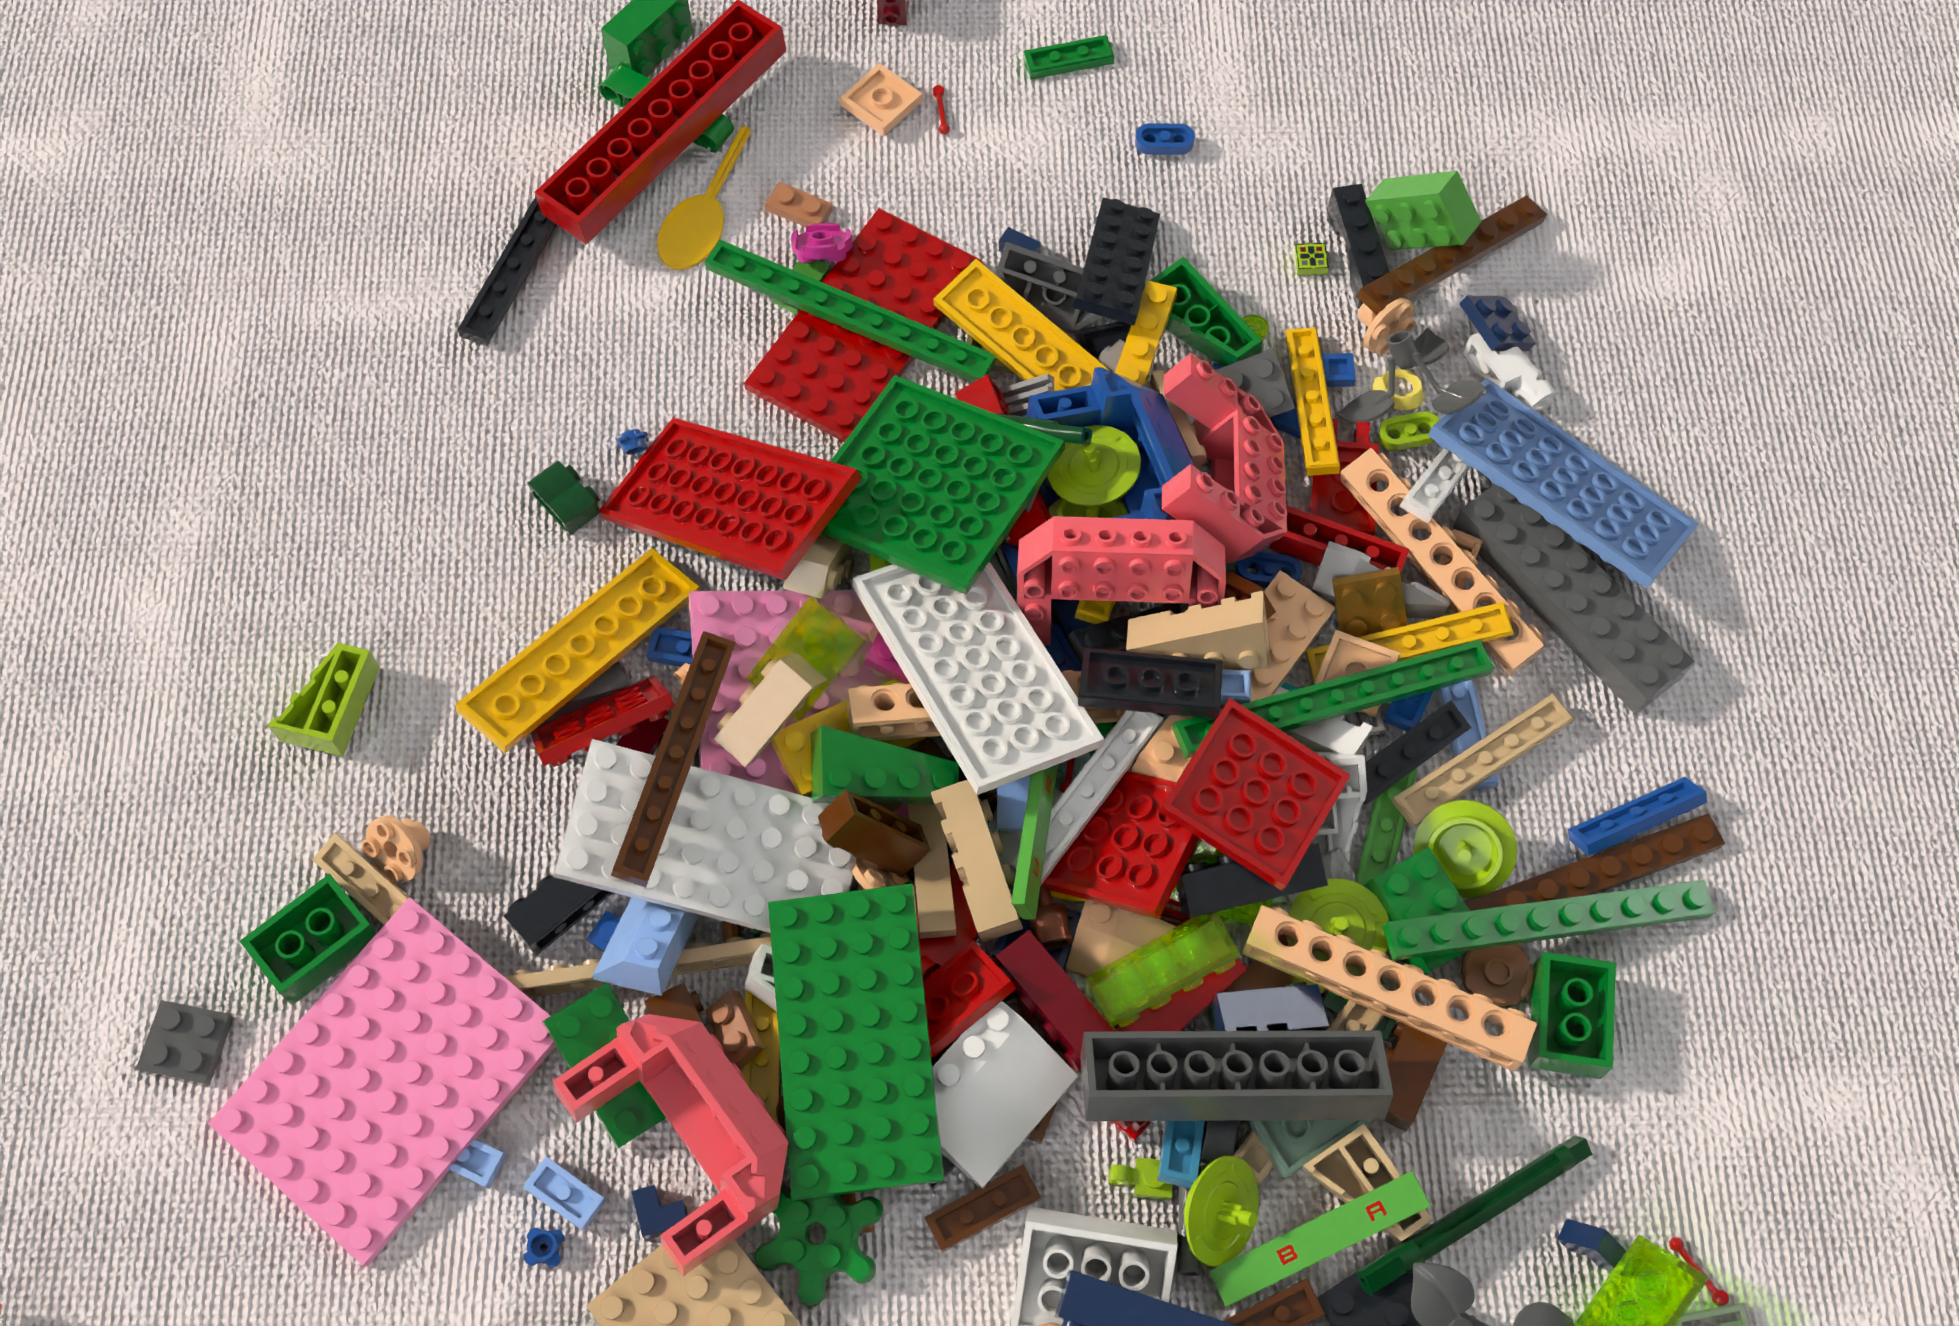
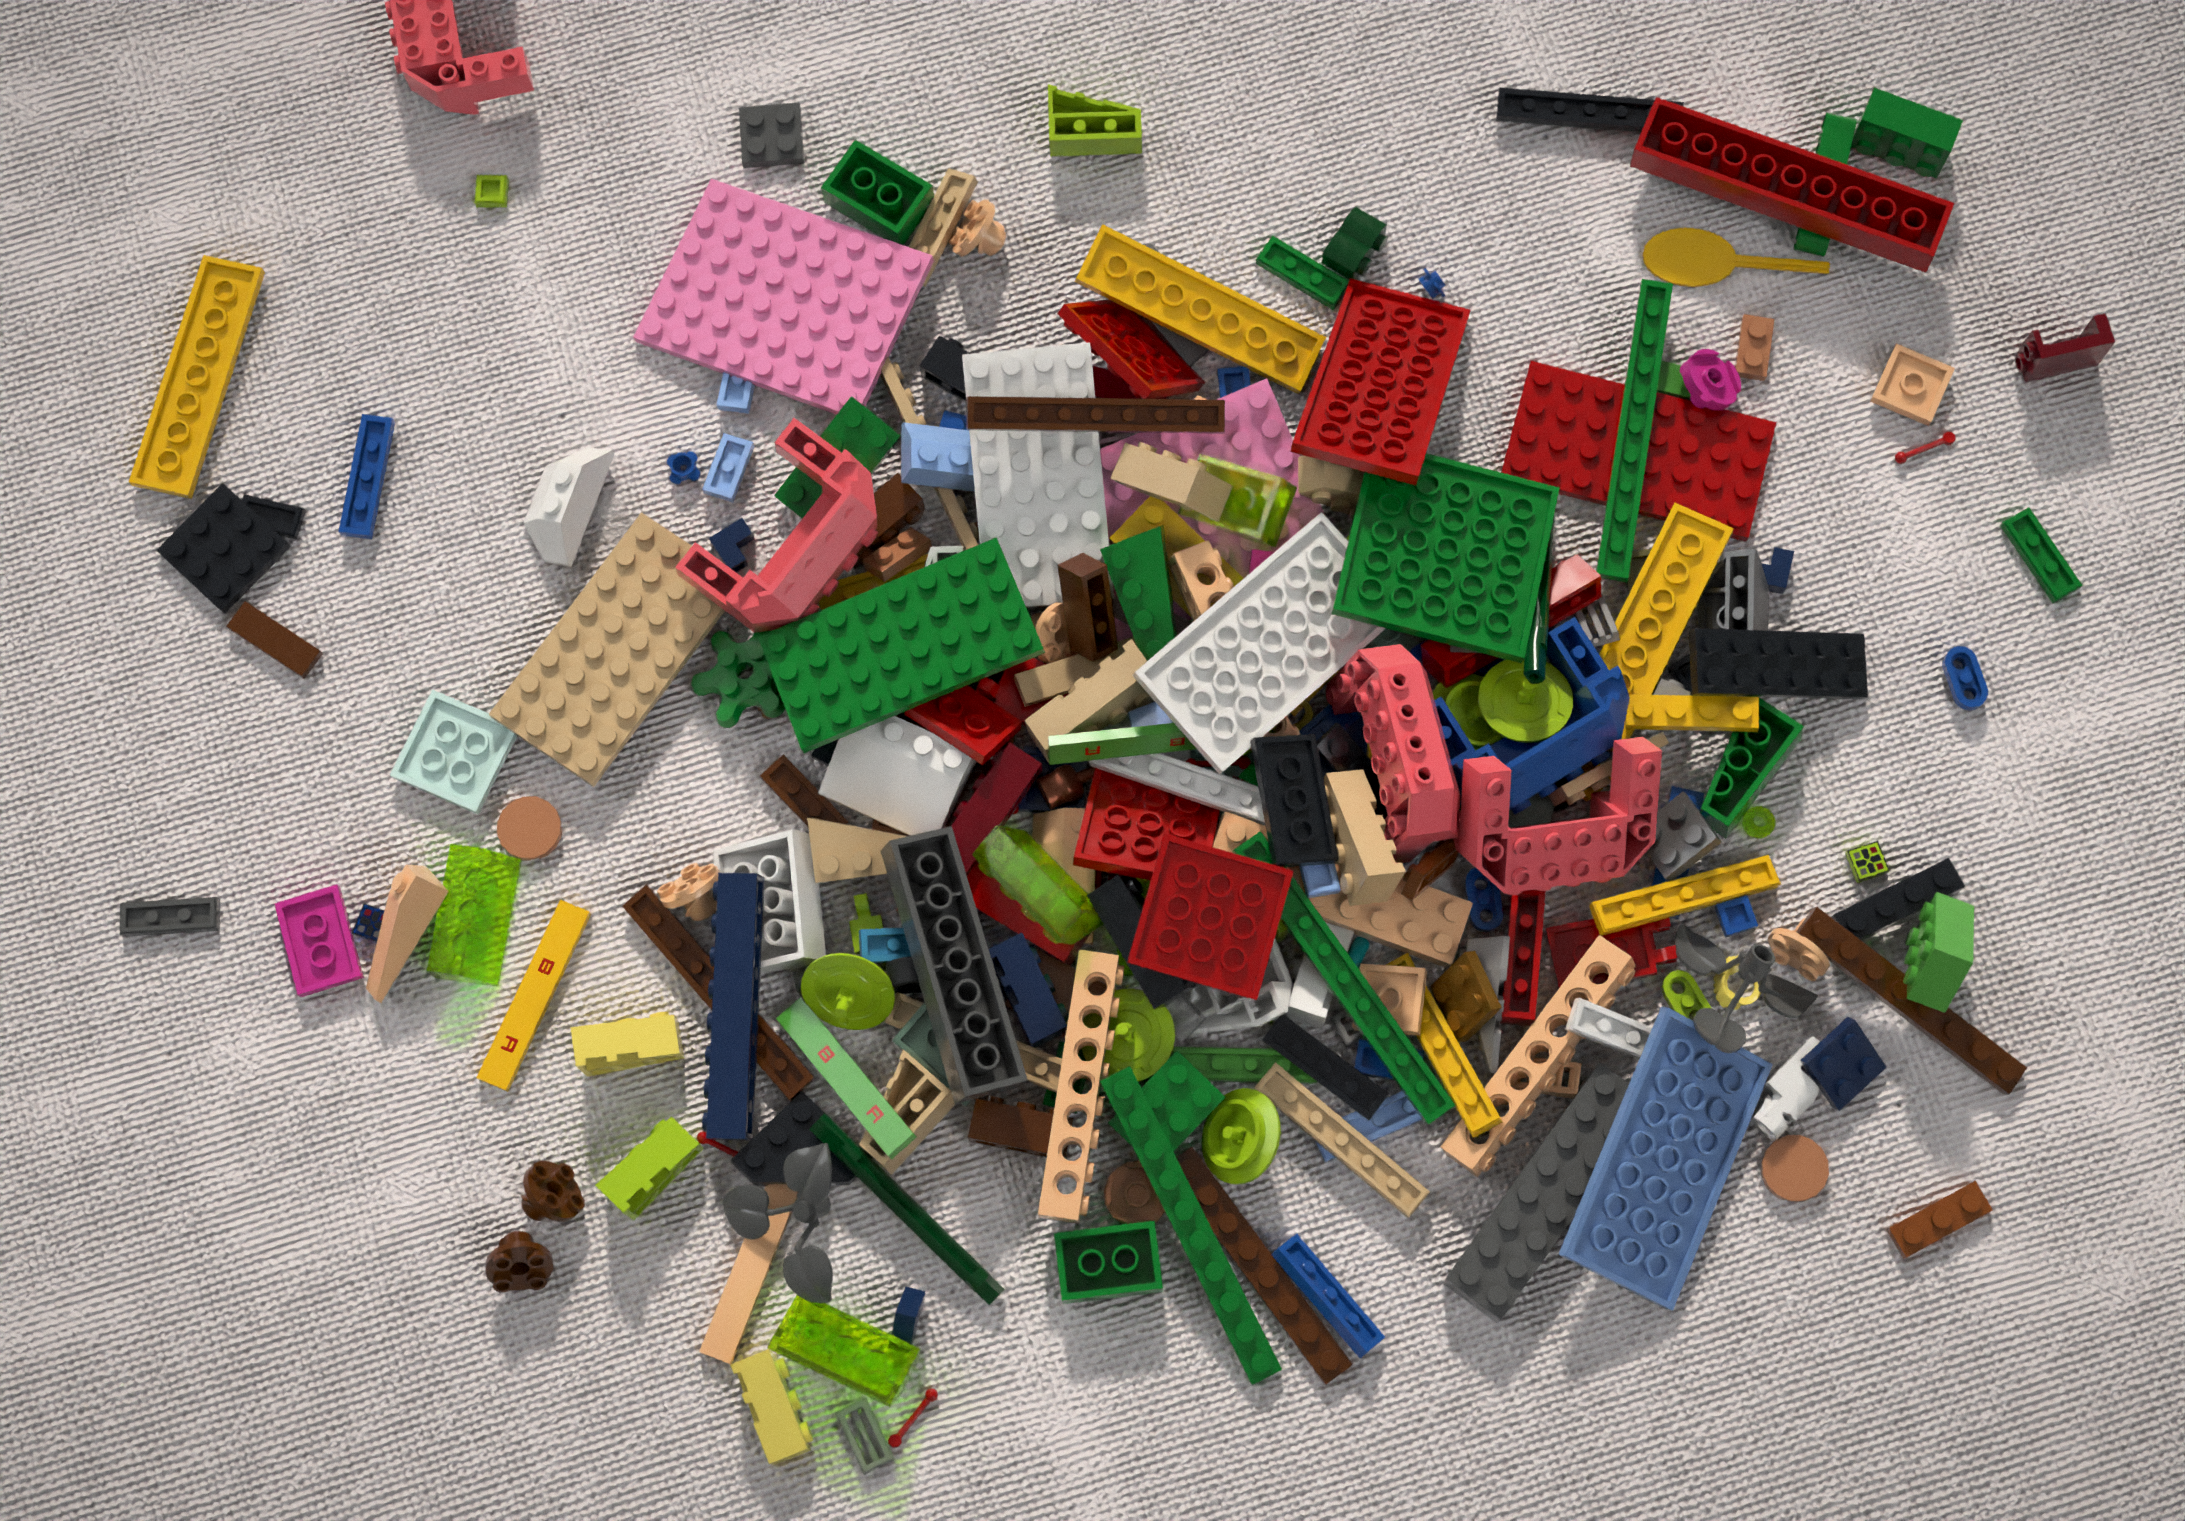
camera: 80 degrees right, 10 degrees up
none -> tan wedge [807,818,907,883]
none -> green tile [1256,235,1349,311]
none -> nougat tile [1761,1135,1829,1202]
none -> dark orange plate [1886,1181,1993,1259]

